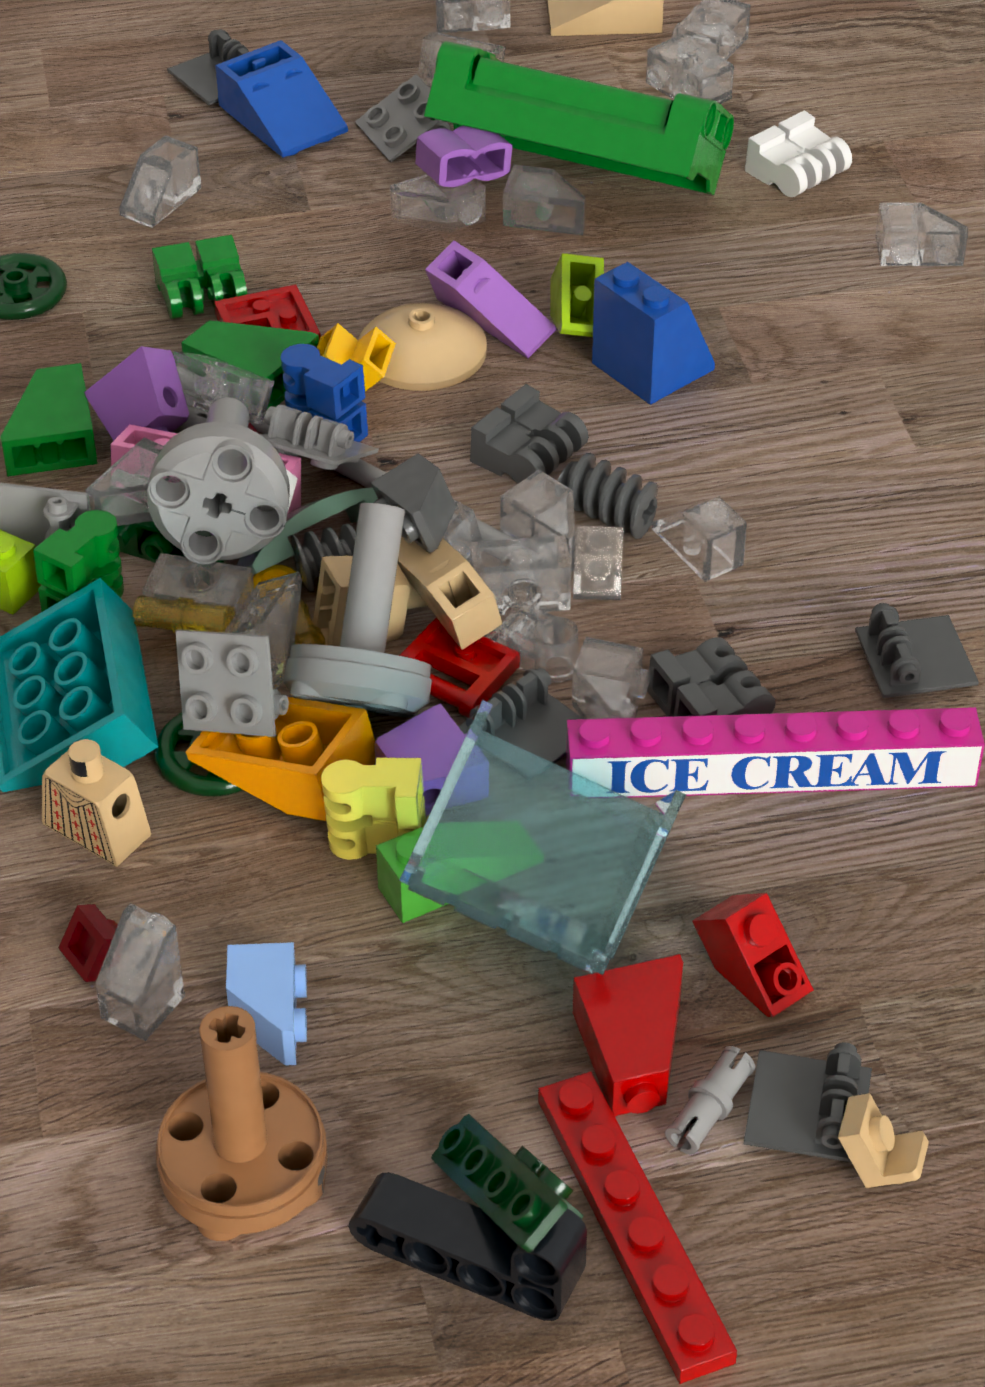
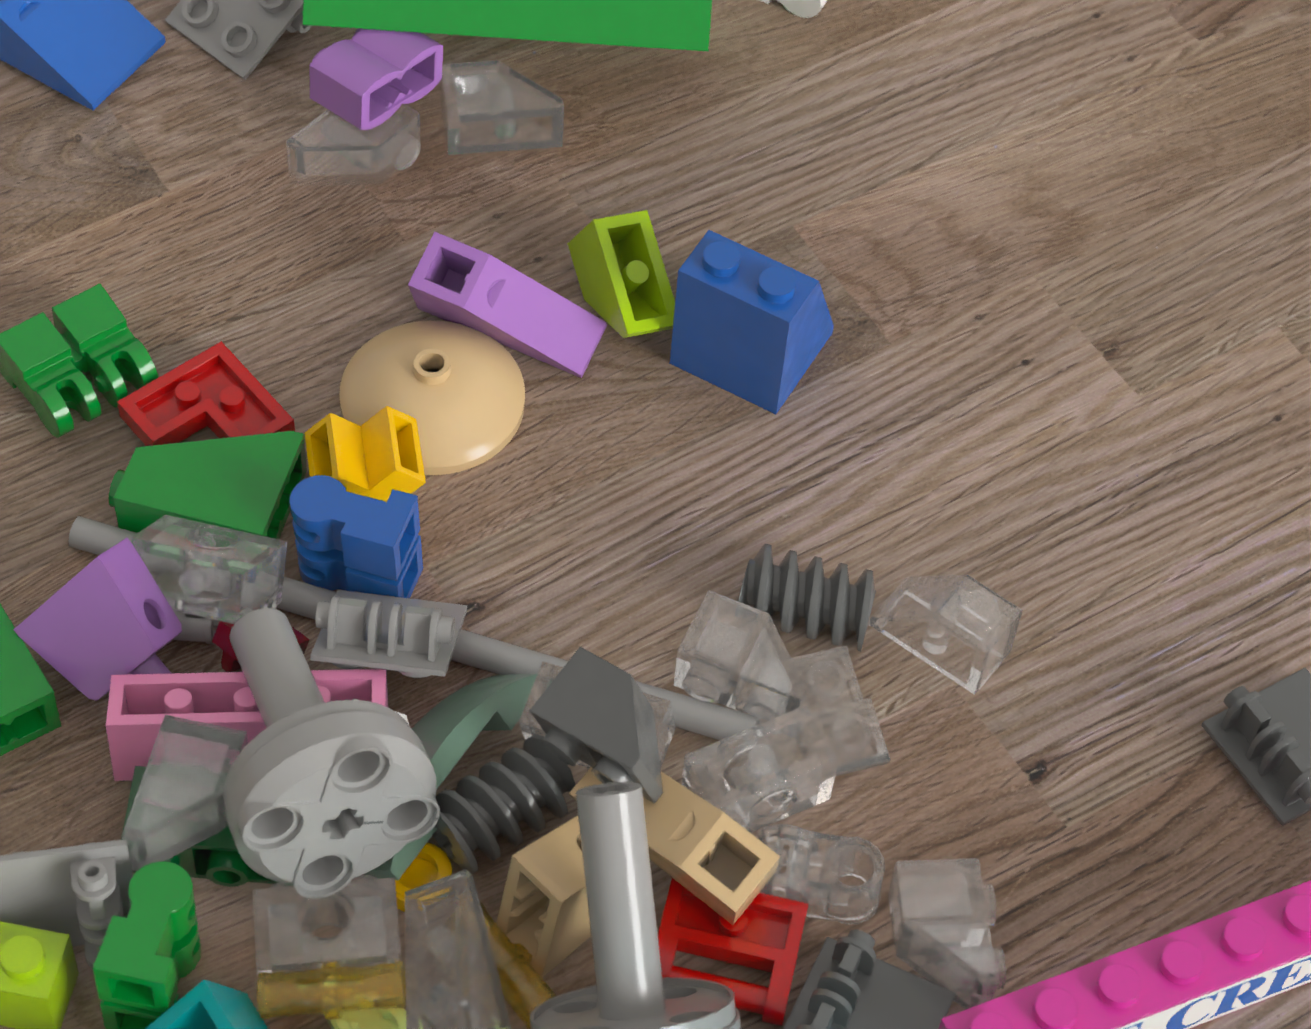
camera: 25 degrees left, 10 degrees up
dark grey legs [470,384,589,488] -> none
dark grey legs [647,637,776,717] -> none
clear slope [875,203,968,266] -> none

